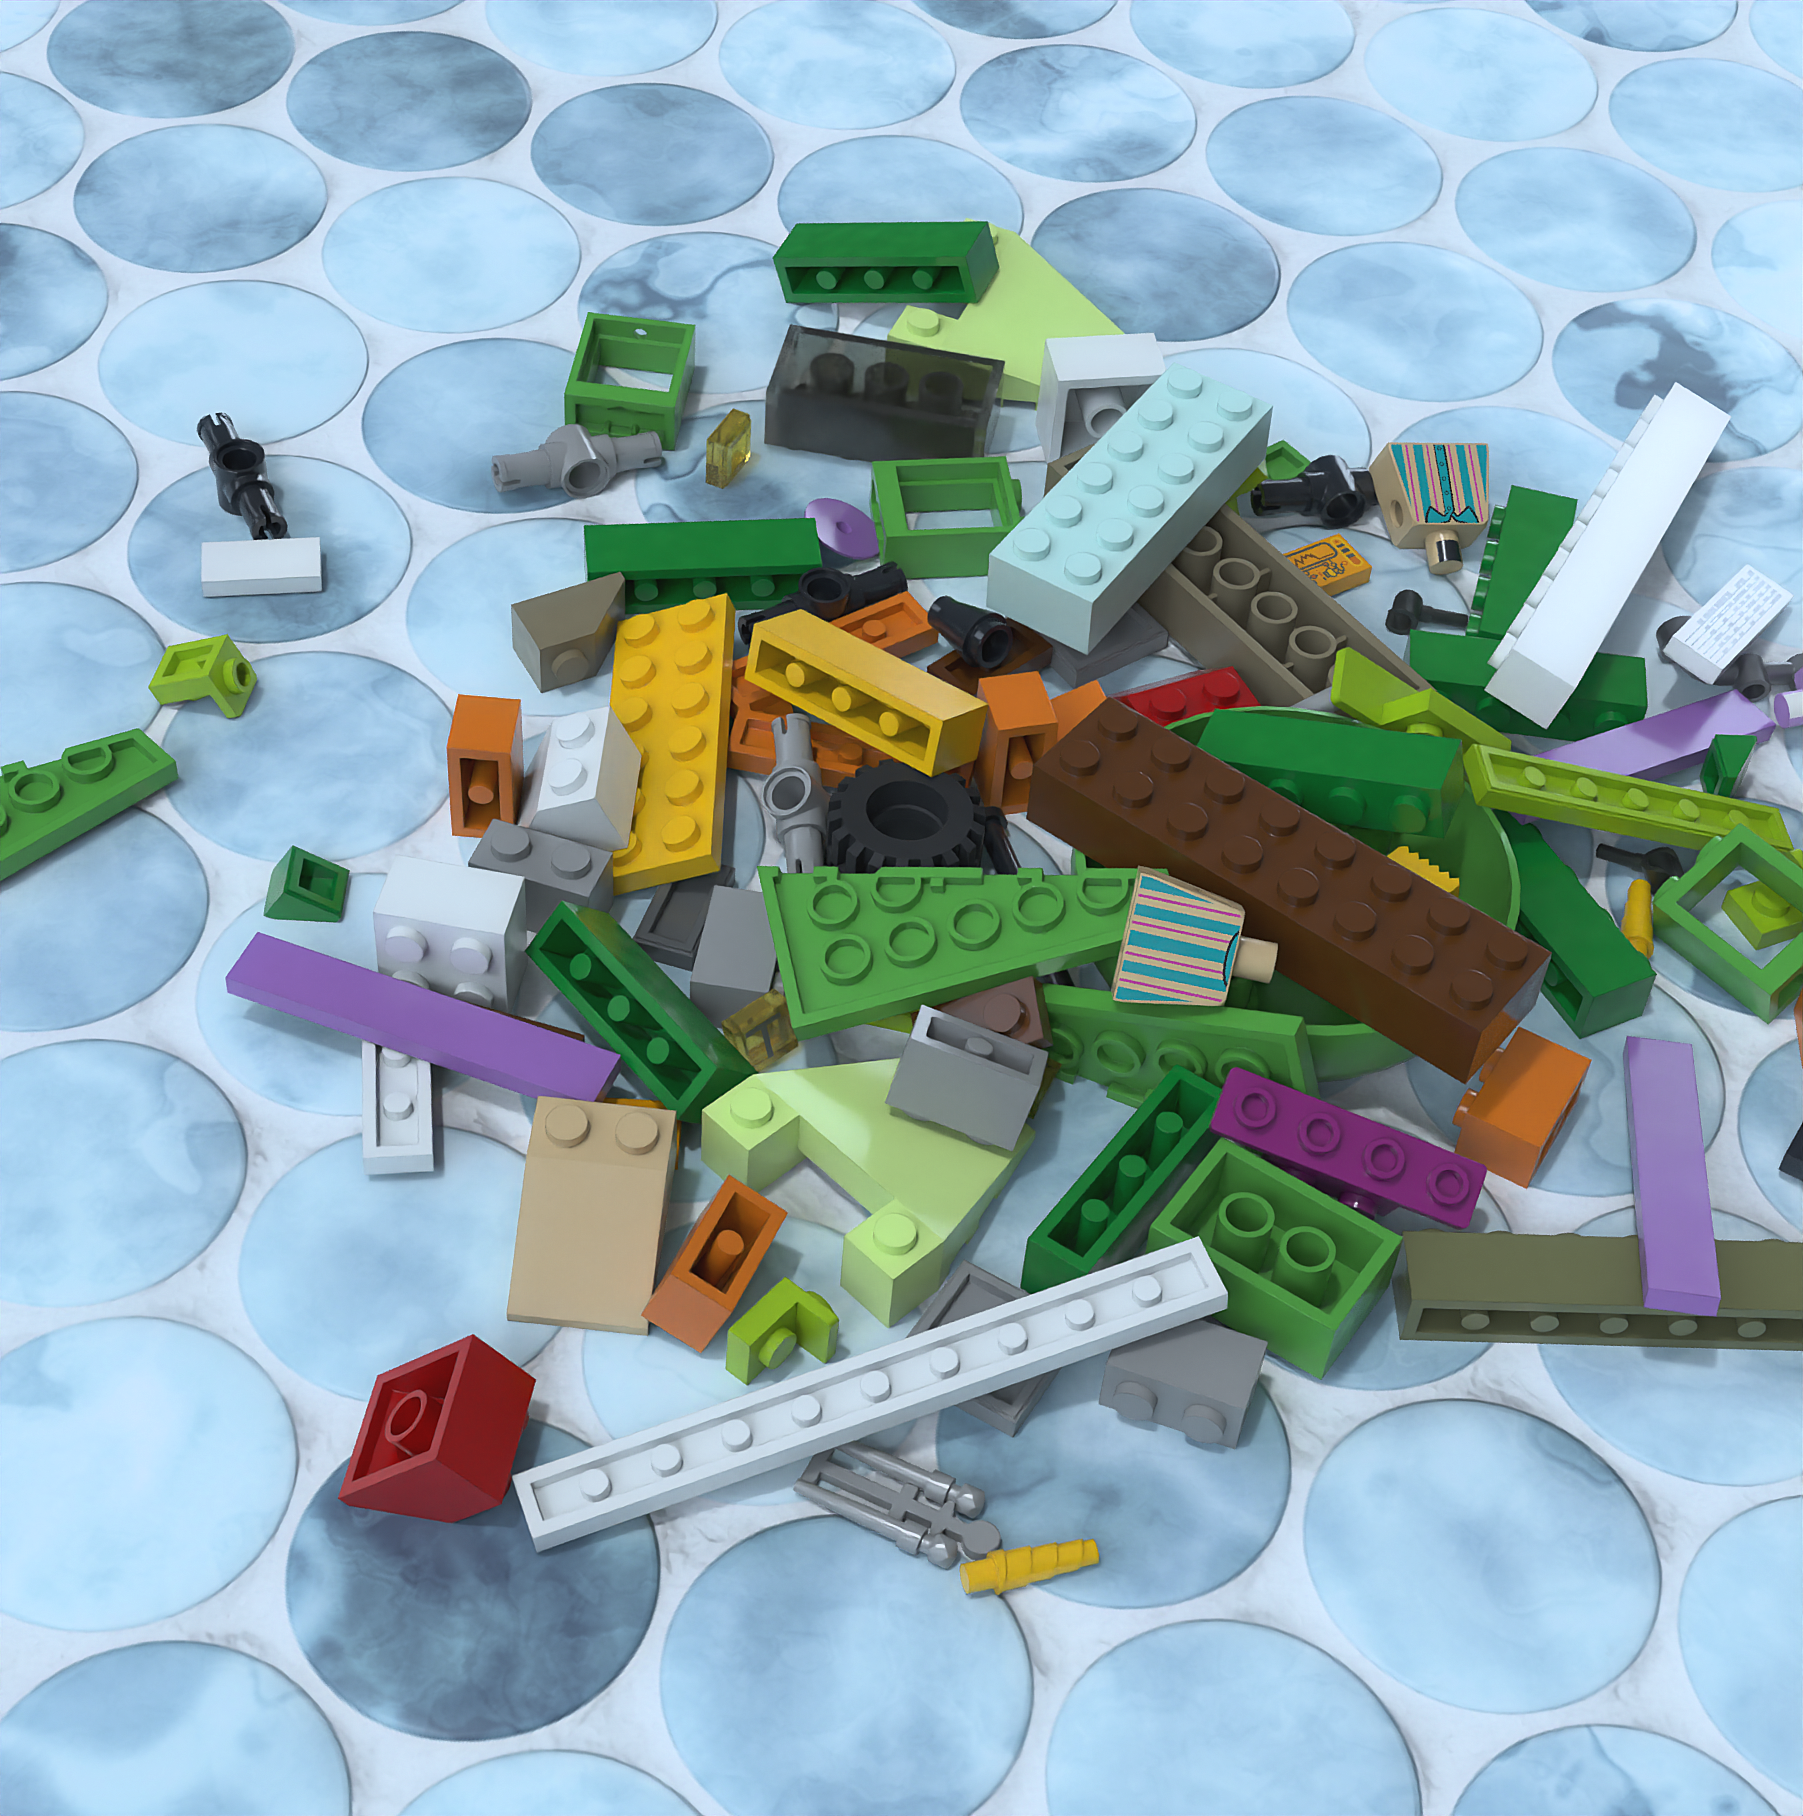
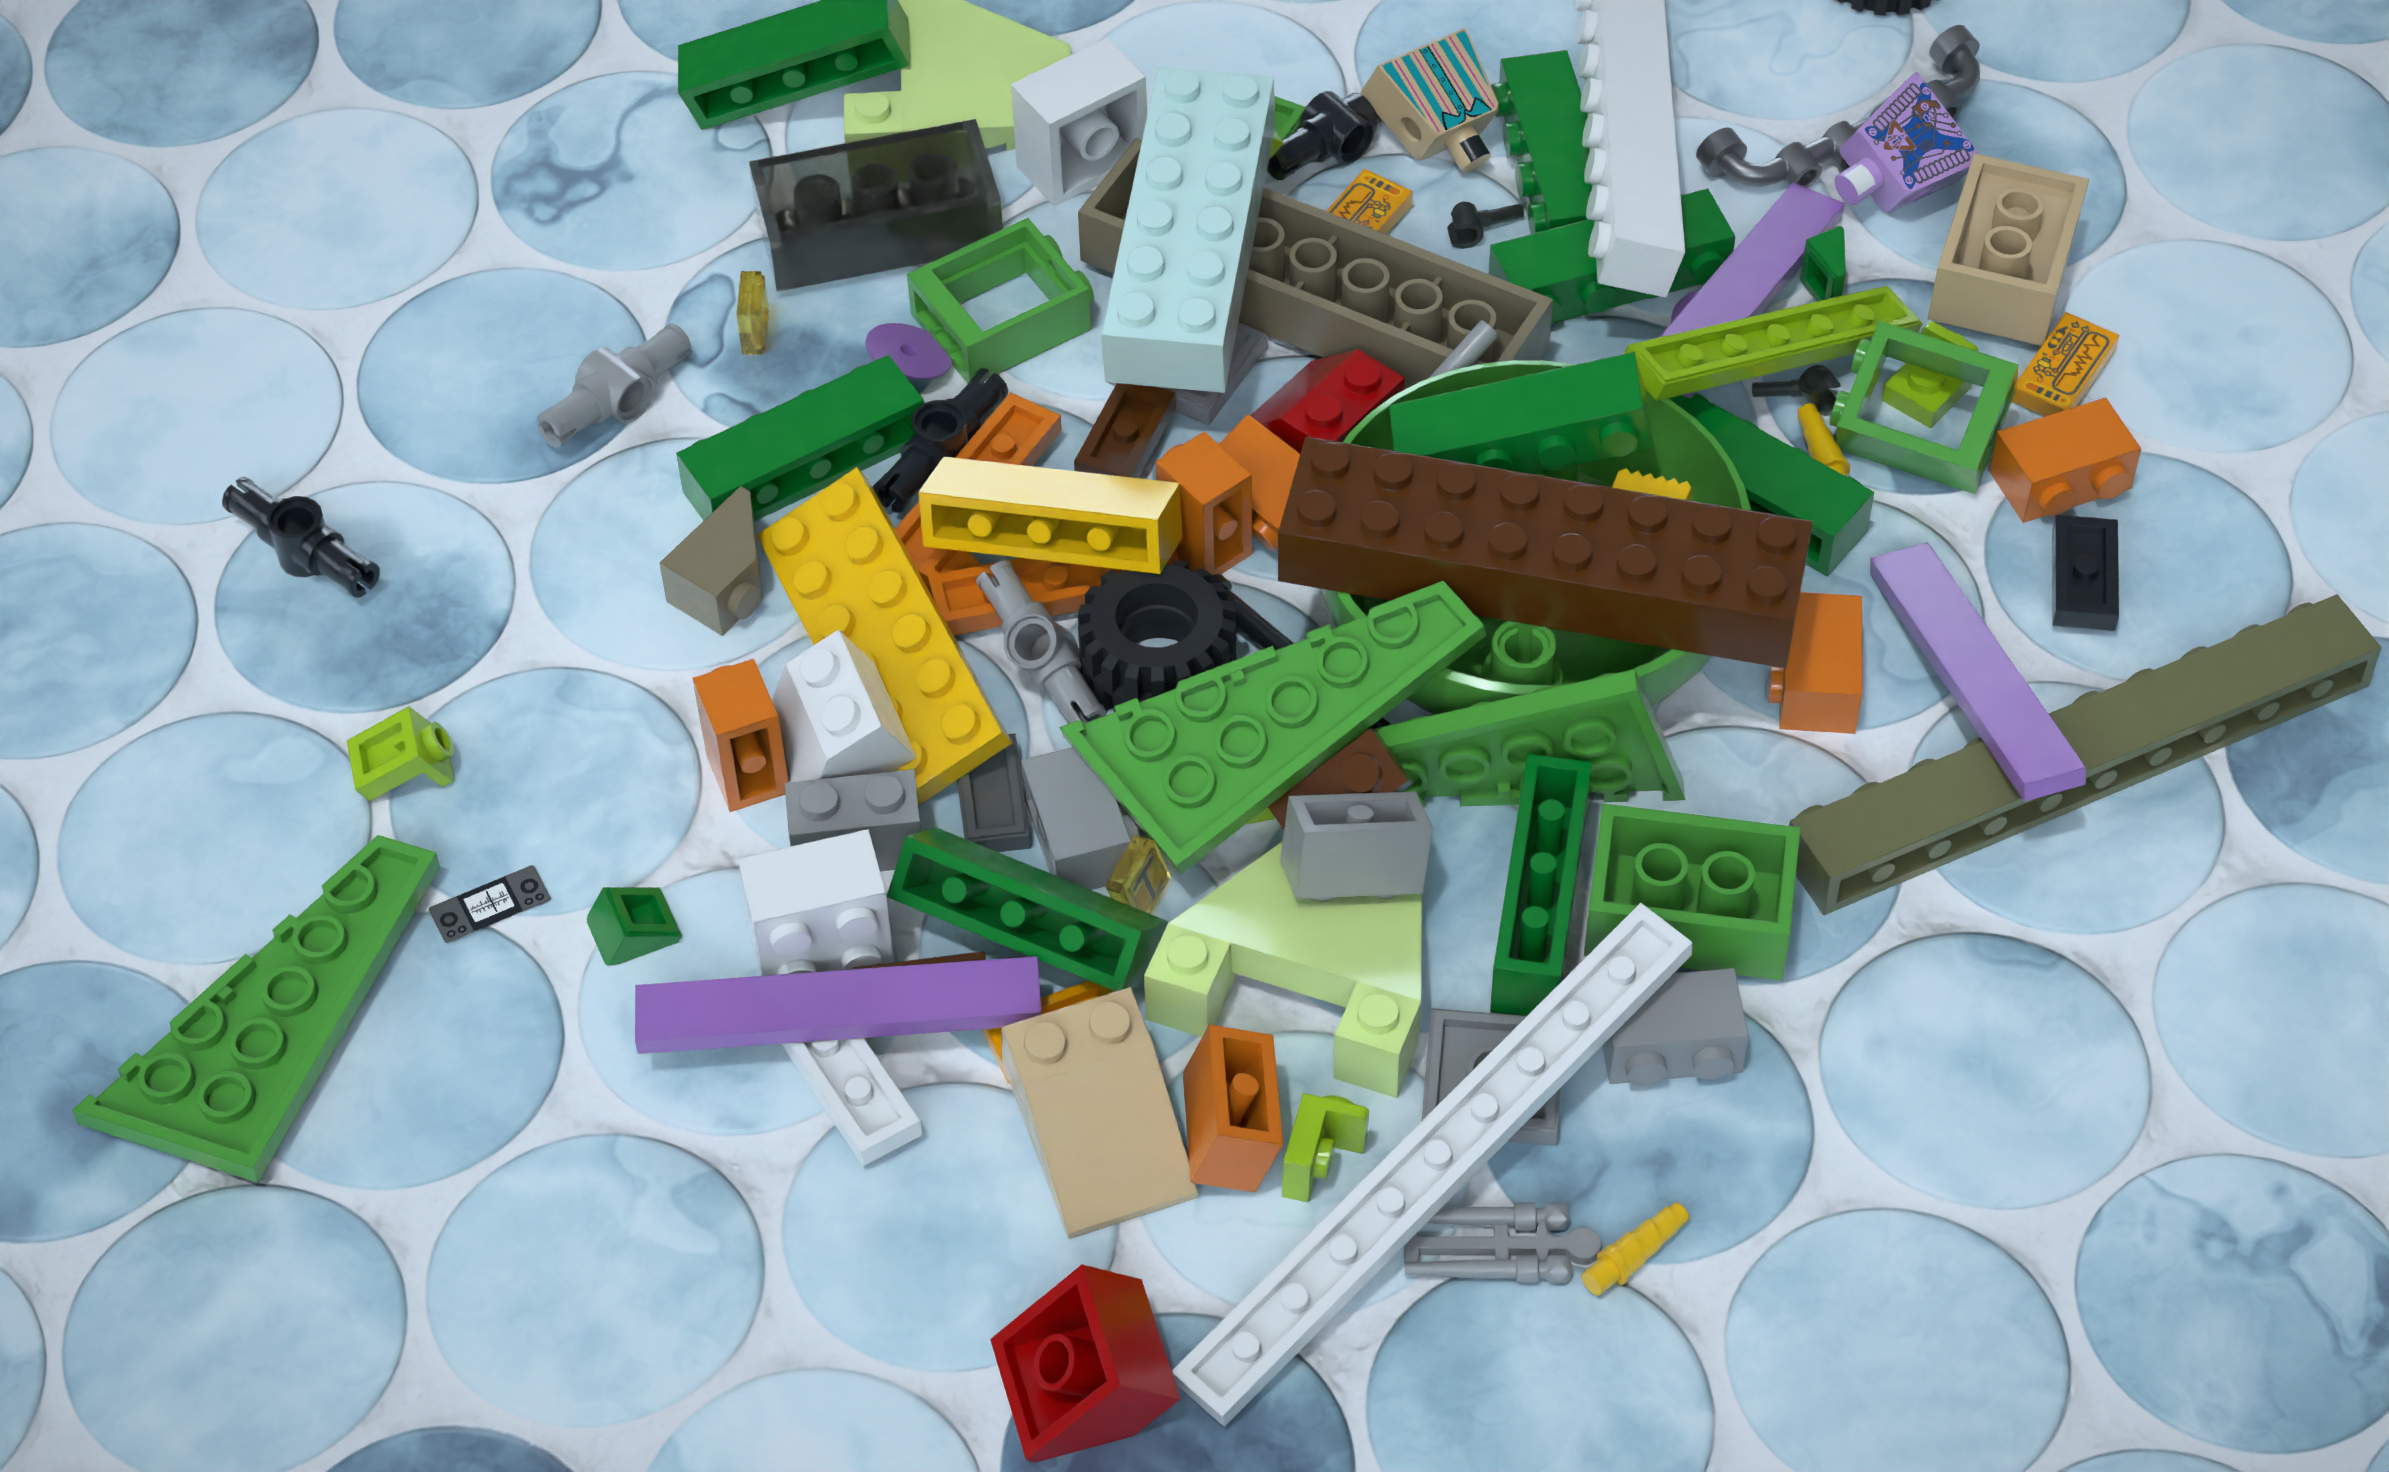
camera: 20 degrees left, 5 degrees up
white tile [201,537,322,597] -> none
bright green window [564,312,696,450] -> none
black cone [927,595,1013,668] -> none
torso [1111,865,1278,1006] -> none
magenta bracket [1209,1067,1487,1230] -> none
lime bracket [1330,647,1512,785] -> none
white tile [1663,564,1794,685] -> none
none -> sticker [429,865,551,943]

